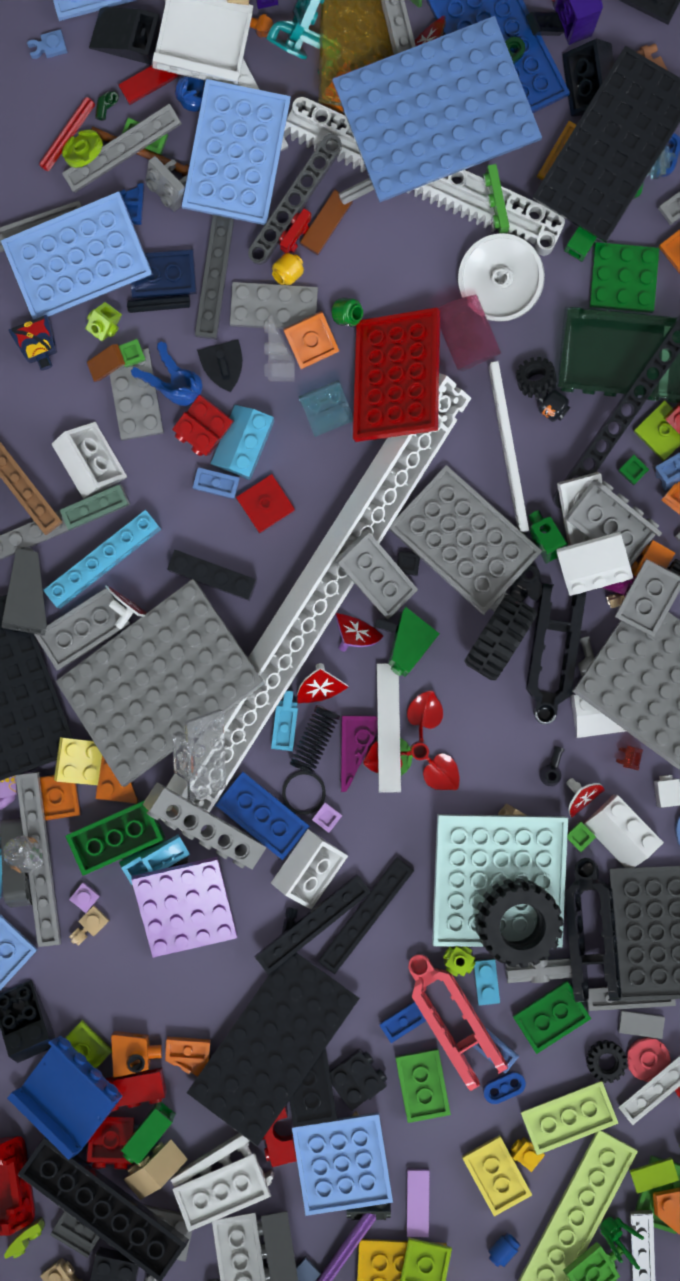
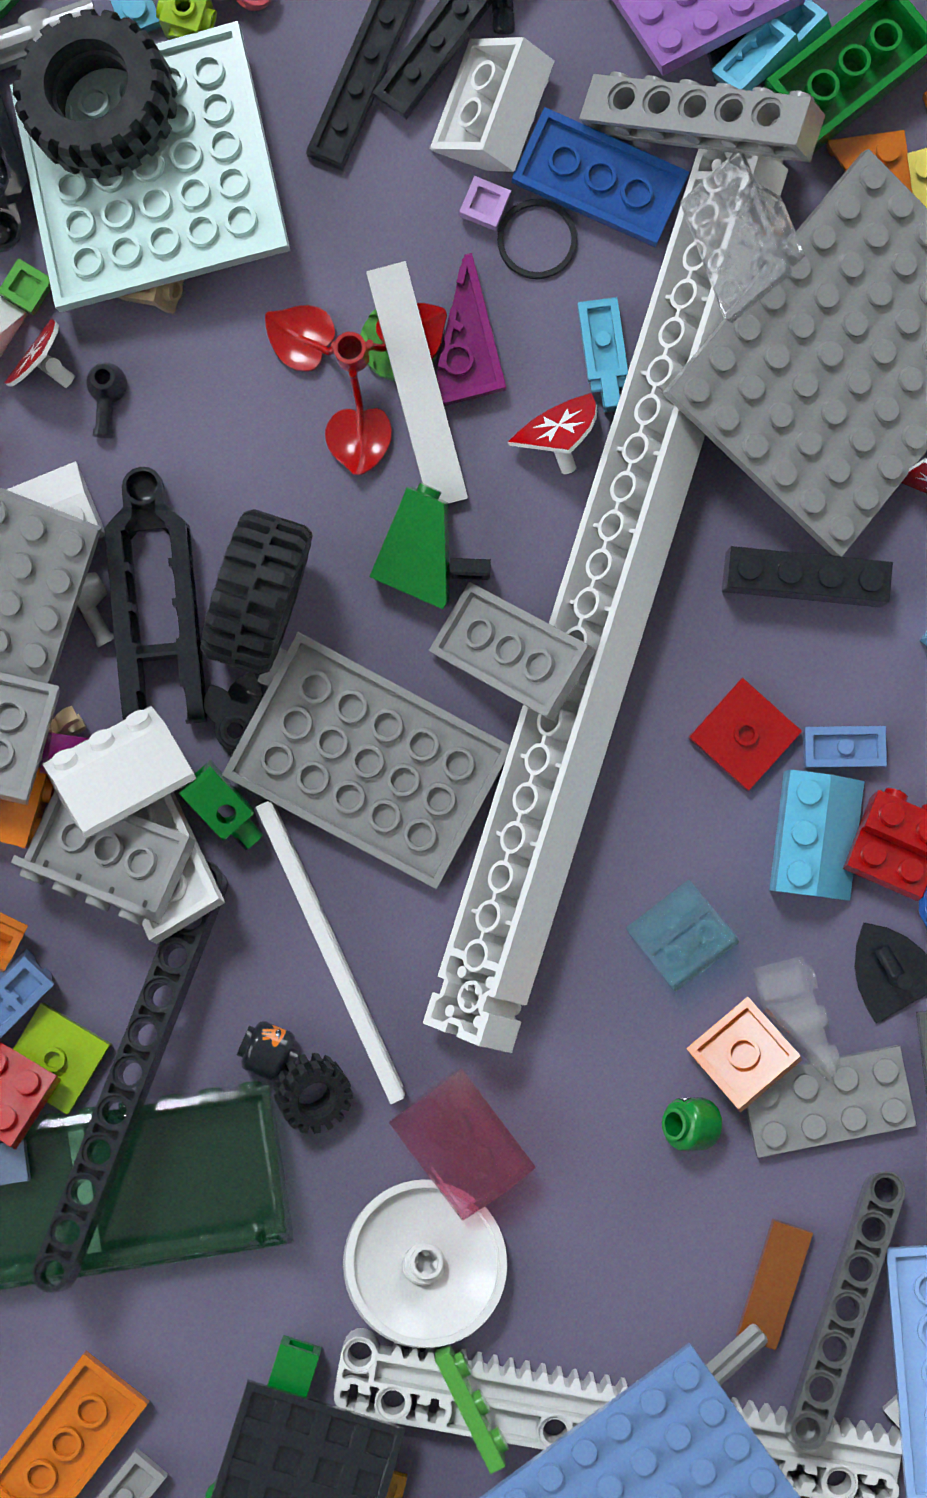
camera: 170 degrees right, 0 degrees up
yellow head [272,253,304,285] -> none
red plate [279,208,311,254] -> none
black piece [289,705,340,775] -> none
red shield [335,613,384,652] -> none
red plate [353,307,440,442] -> none
black tile [397,551,420,576] -> none
green plate [589,242,659,313] -> none
green plate [618,455,649,486] -> none

